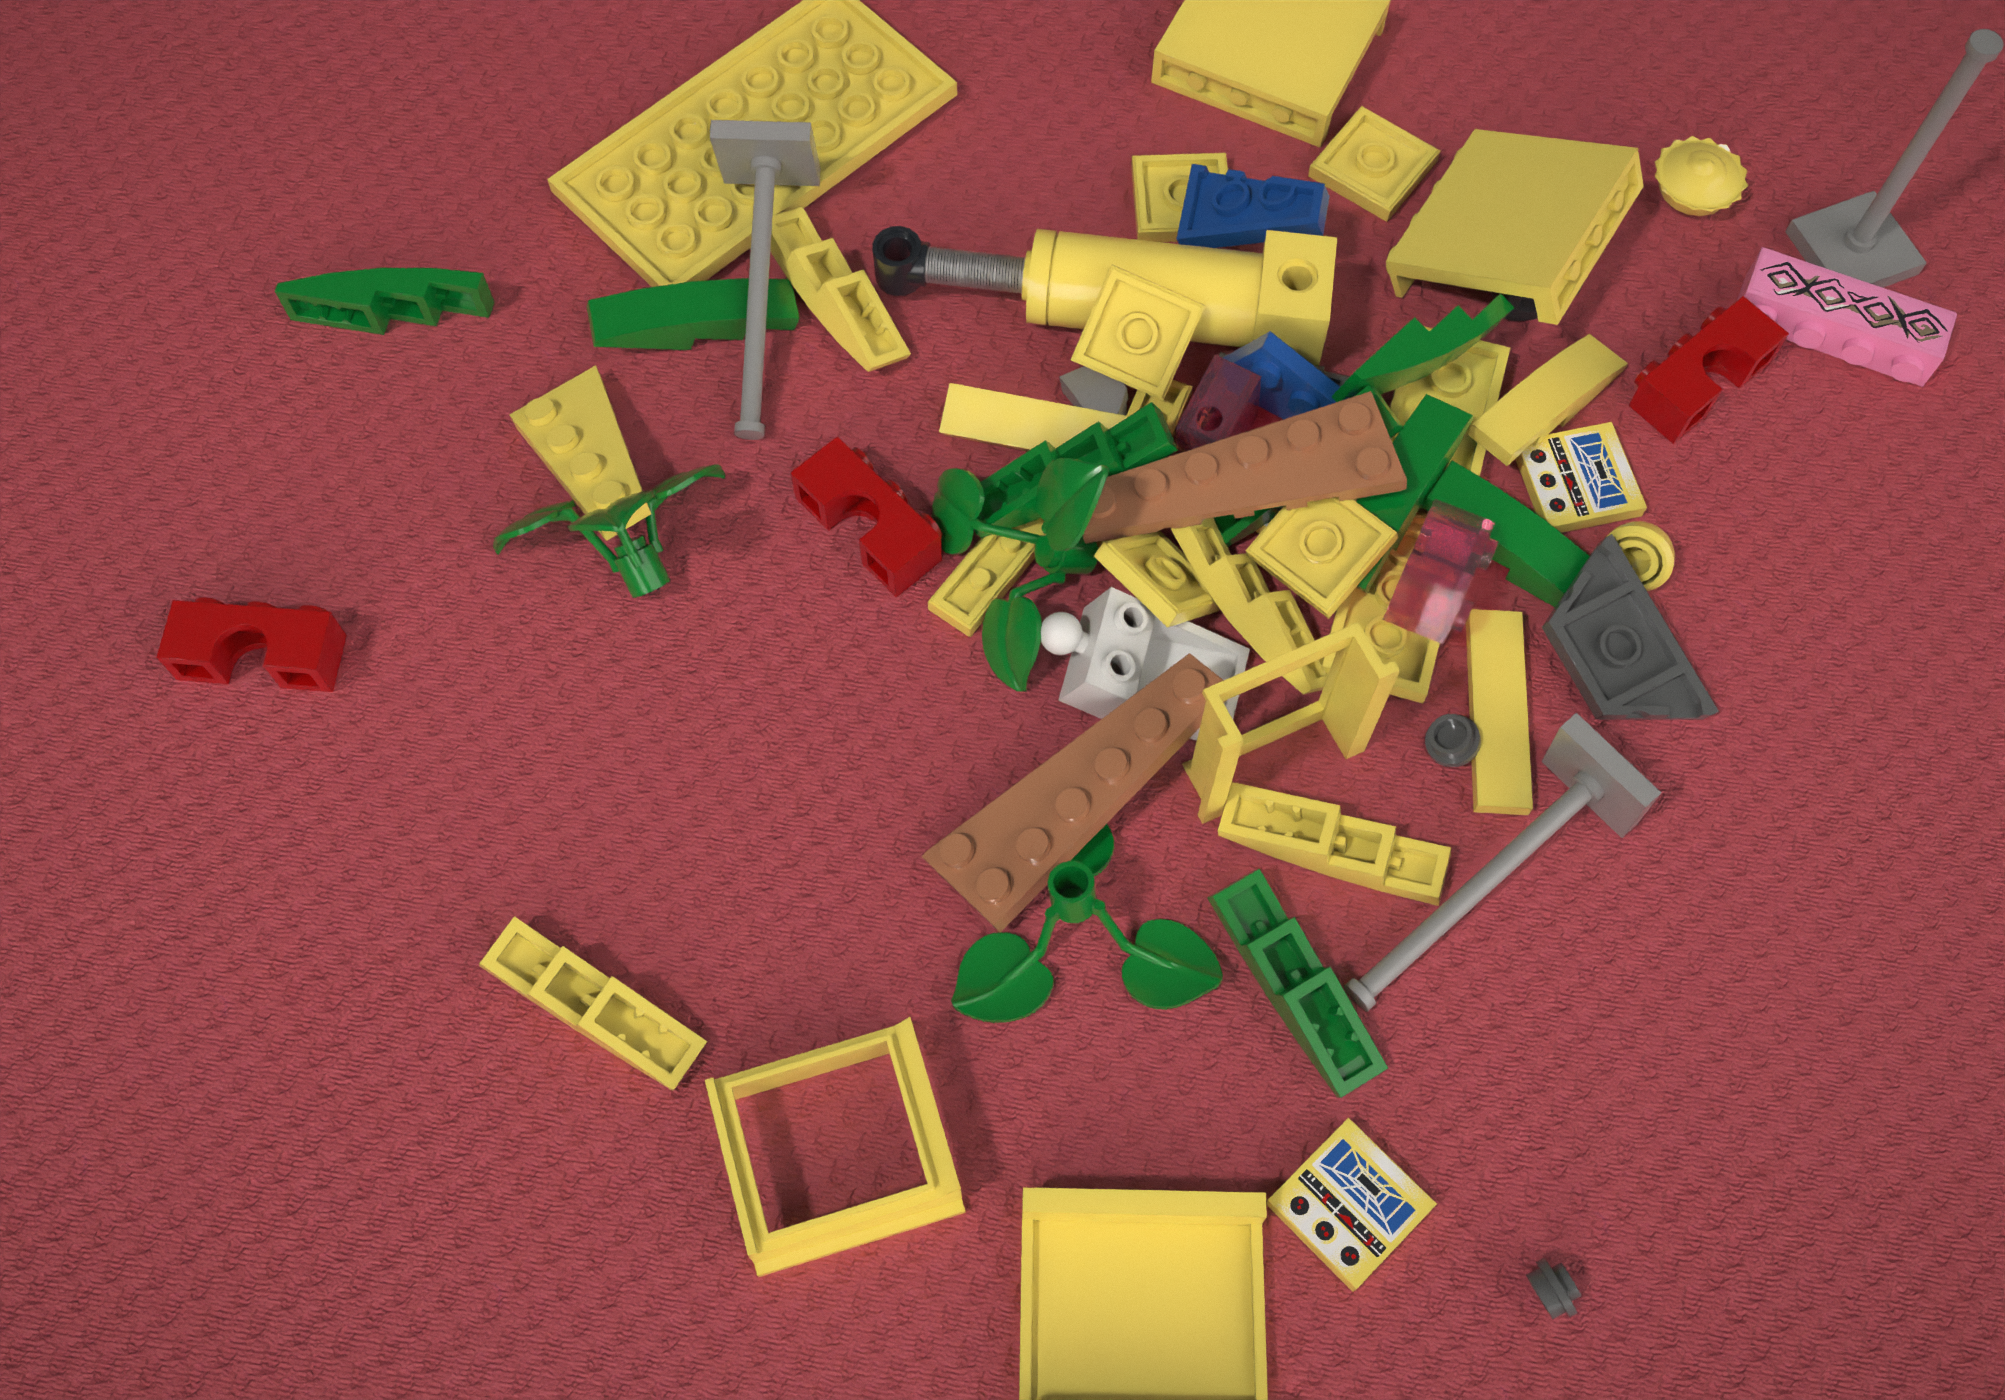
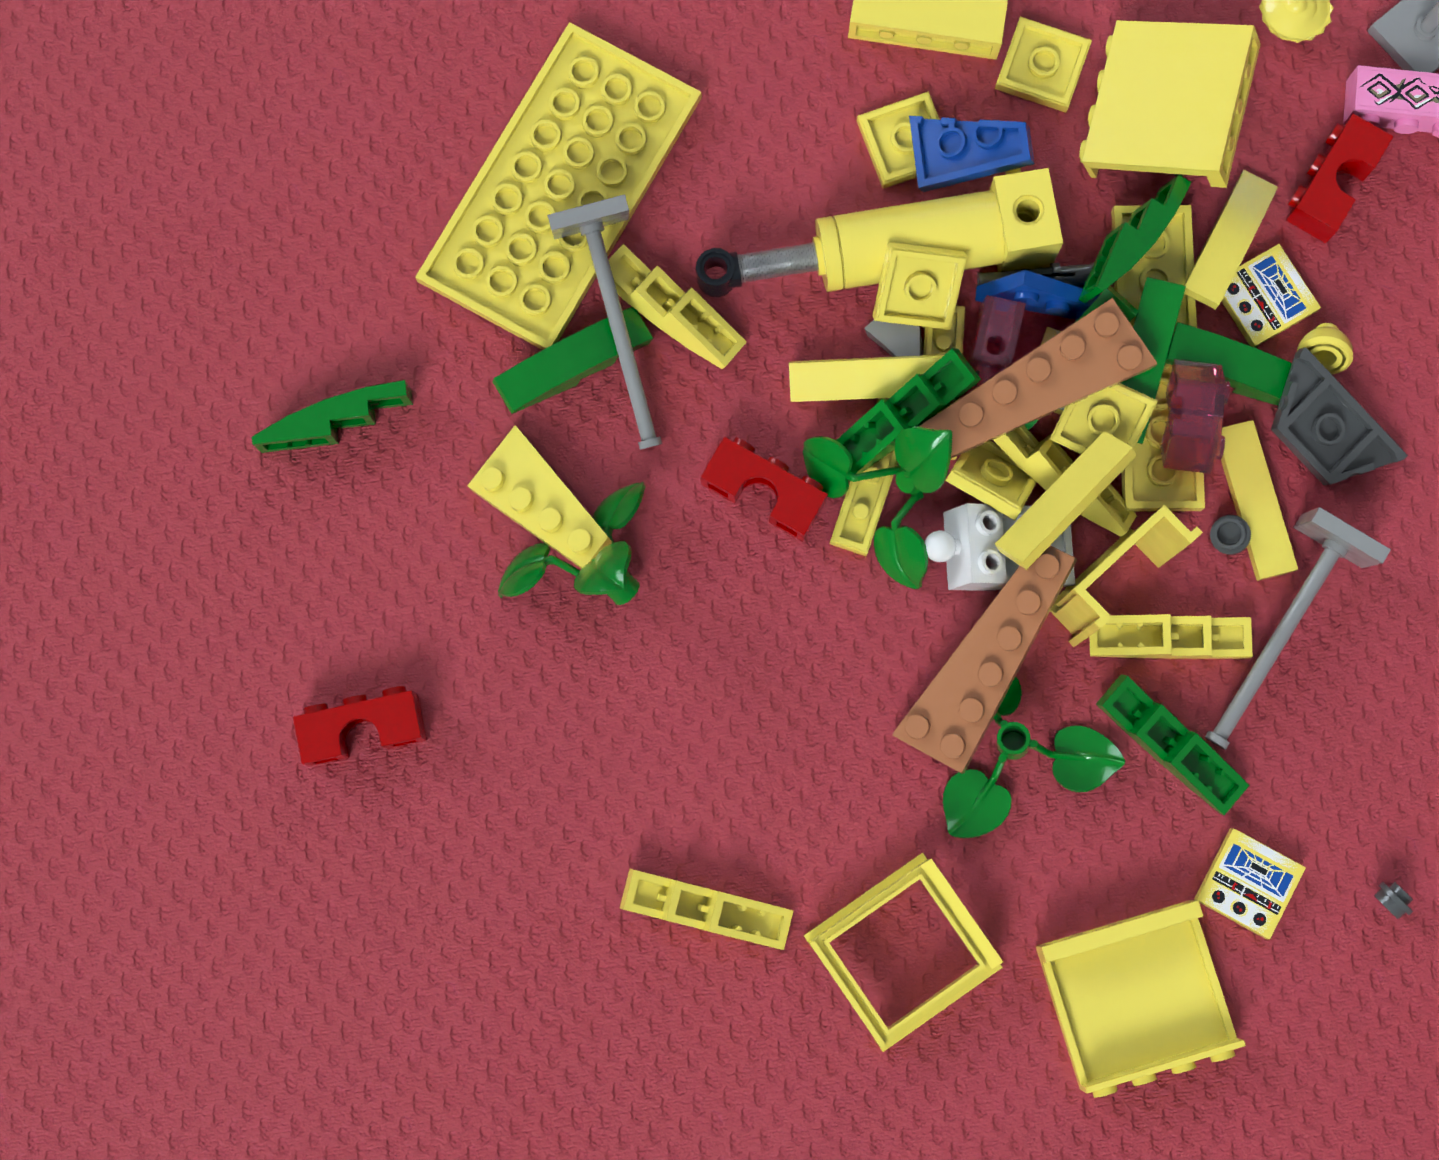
camera: 15 degrees left, 15 degrees up
none -> light yellow tile [995,431,1137,570]

